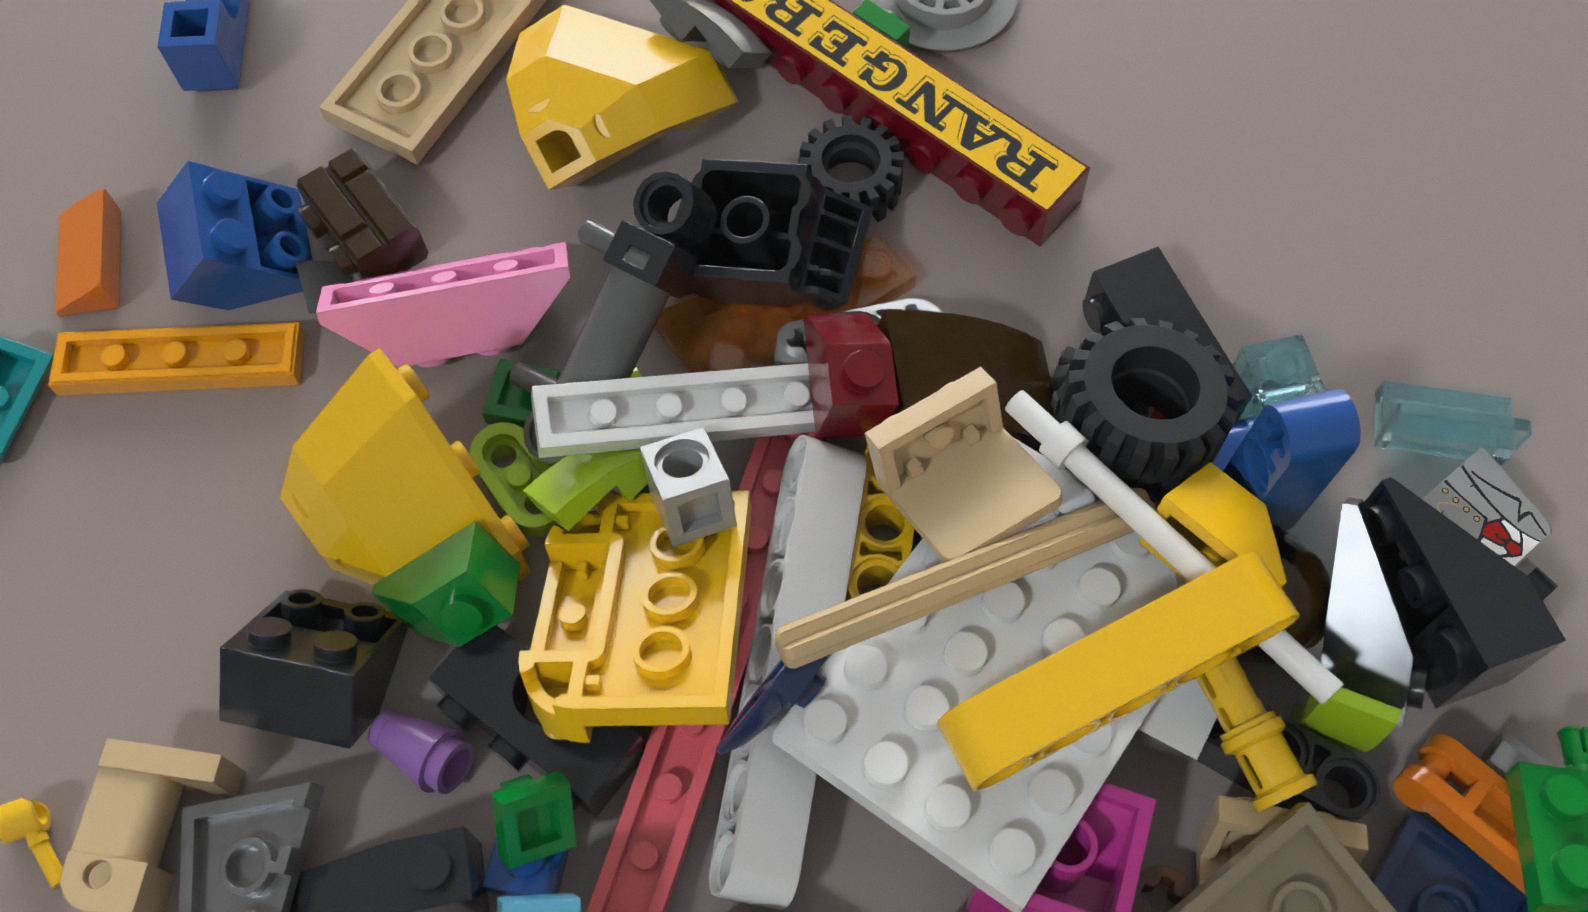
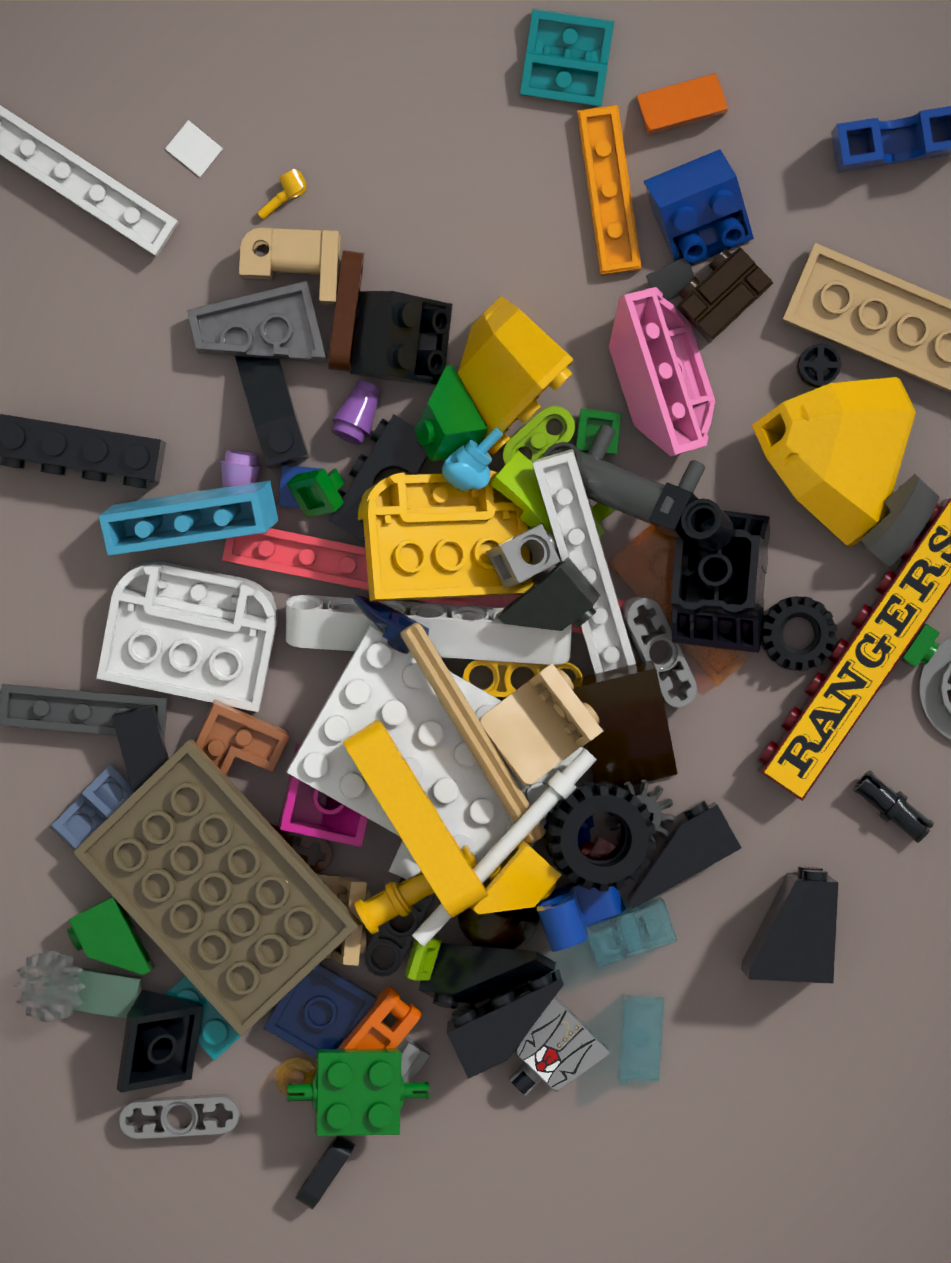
camera: 80 degrees right, 25 degrees up
dark red slope [803,314,899,437] -> none
none -> reddish brown beam [328,250,364,372]
none -> medium azure piece [442,427,503,492]
none -> pearl dark grey slope [498,557,601,631]
none -> black slope [741,867,838,984]
none -> black wheel [796,344,841,388]
none -> black pin [853,770,934,843]

